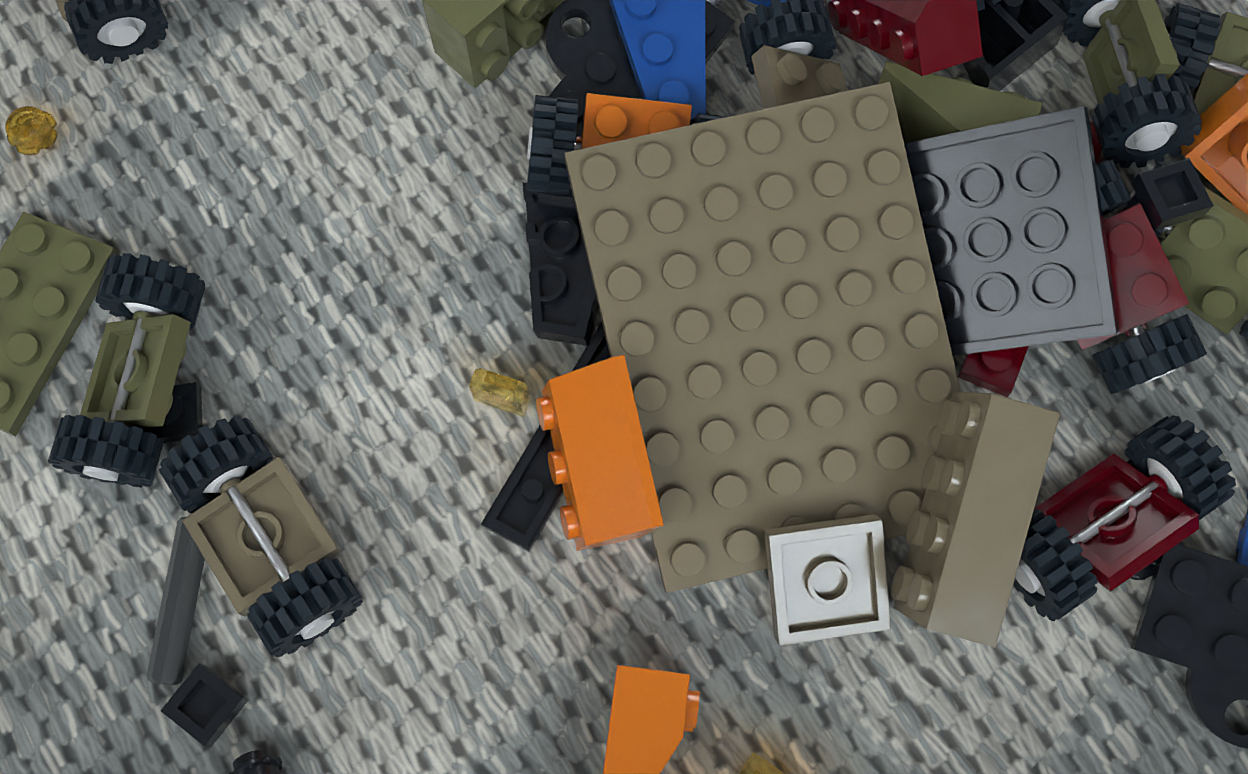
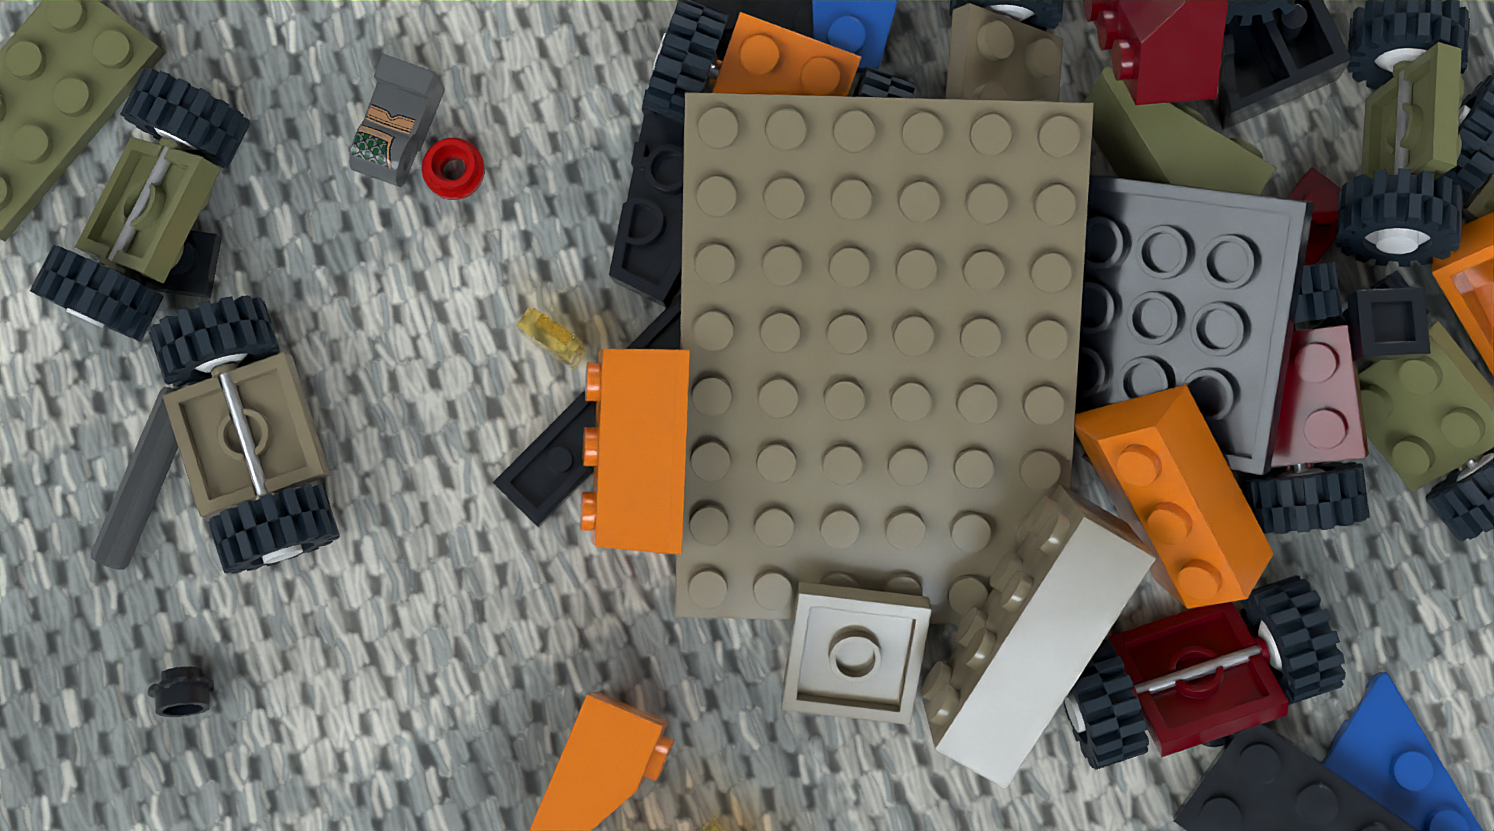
camera: 15 degrees right, 10 degrees up
black plate [160,663,249,747] -> none
none -> dark grey leg [349,53,445,187]
none -> red plate [422,138,485,200]
none -> orange slope [1074,385,1274,609]

